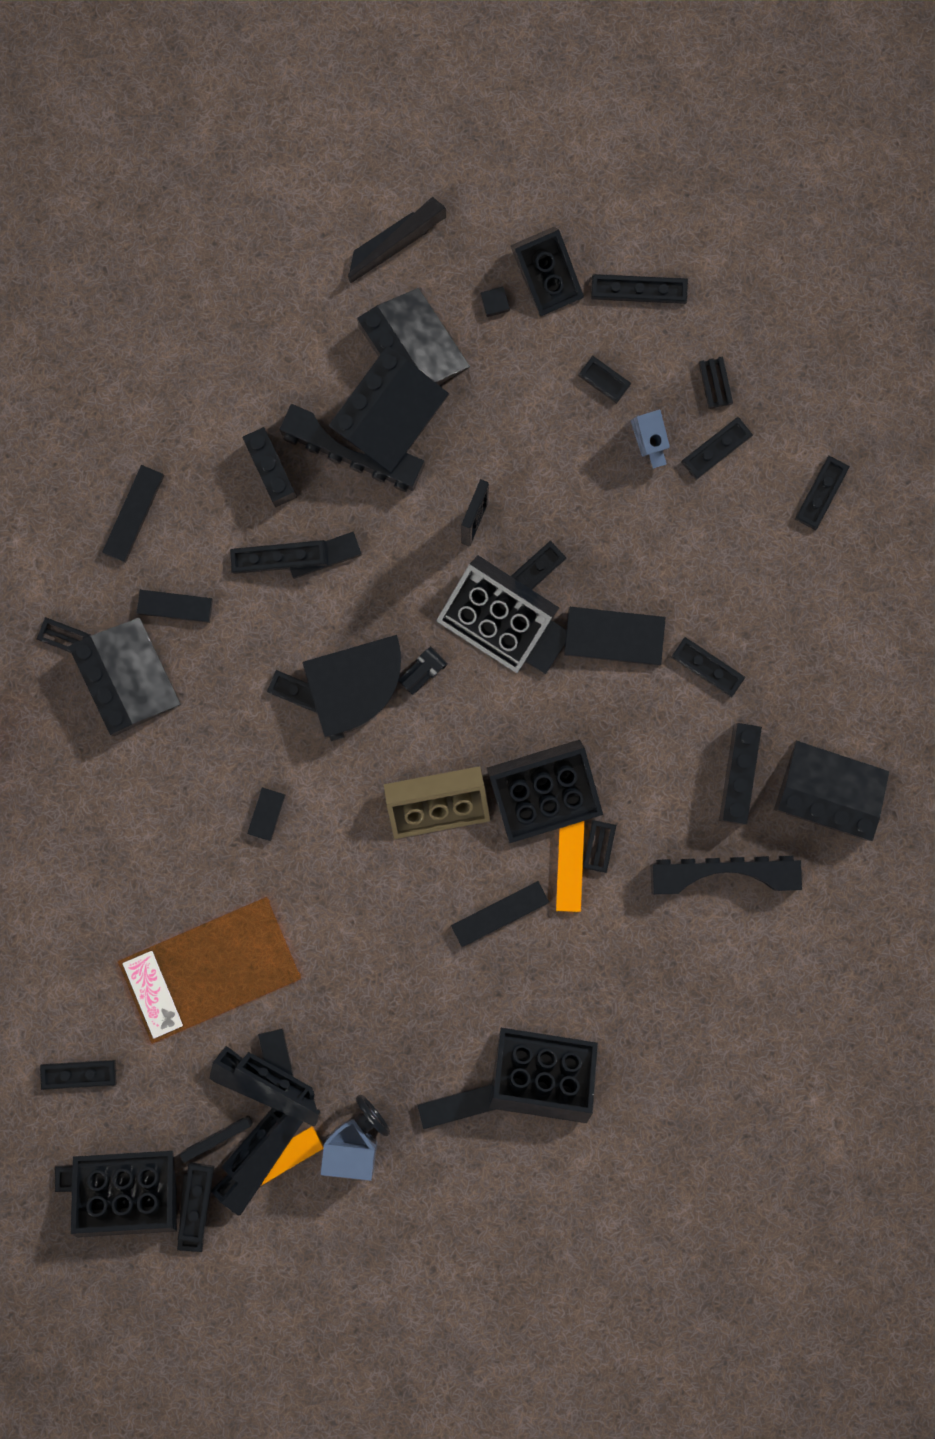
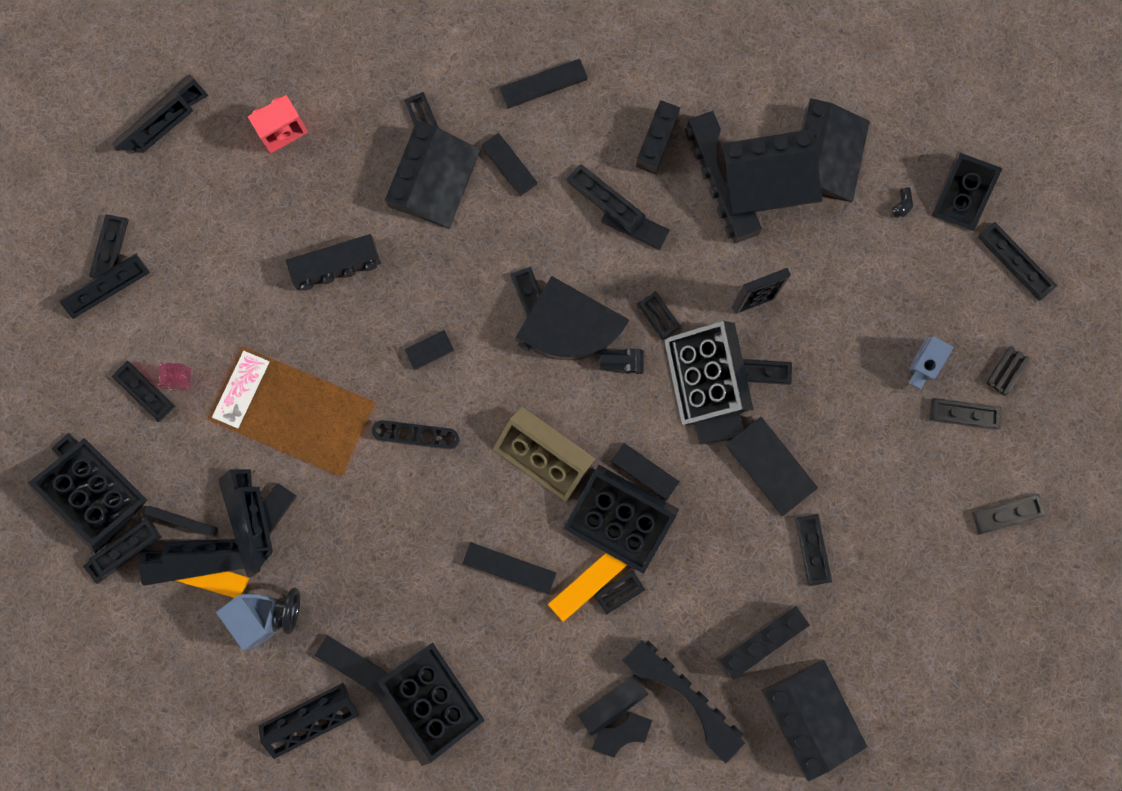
camera: 50 degrees right, 5 degrees down
black wedge [348,197,446,283] -> none
black tile [480,286,510,317] -> none
black tile [578,356,631,404] -> none
none -> clear pink brick [158,363,191,391]
none -> black fence [258,683,359,759]
none -> black brick [286,234,381,291]
none -> black beam [372,420,460,450]
none -> black tile [578,674,649,736]
none -> black tile [592,712,652,758]
none -> black tile [611,443,680,501]
none -> black tile [637,291,681,340]
none -> black arm [892,187,913,218]

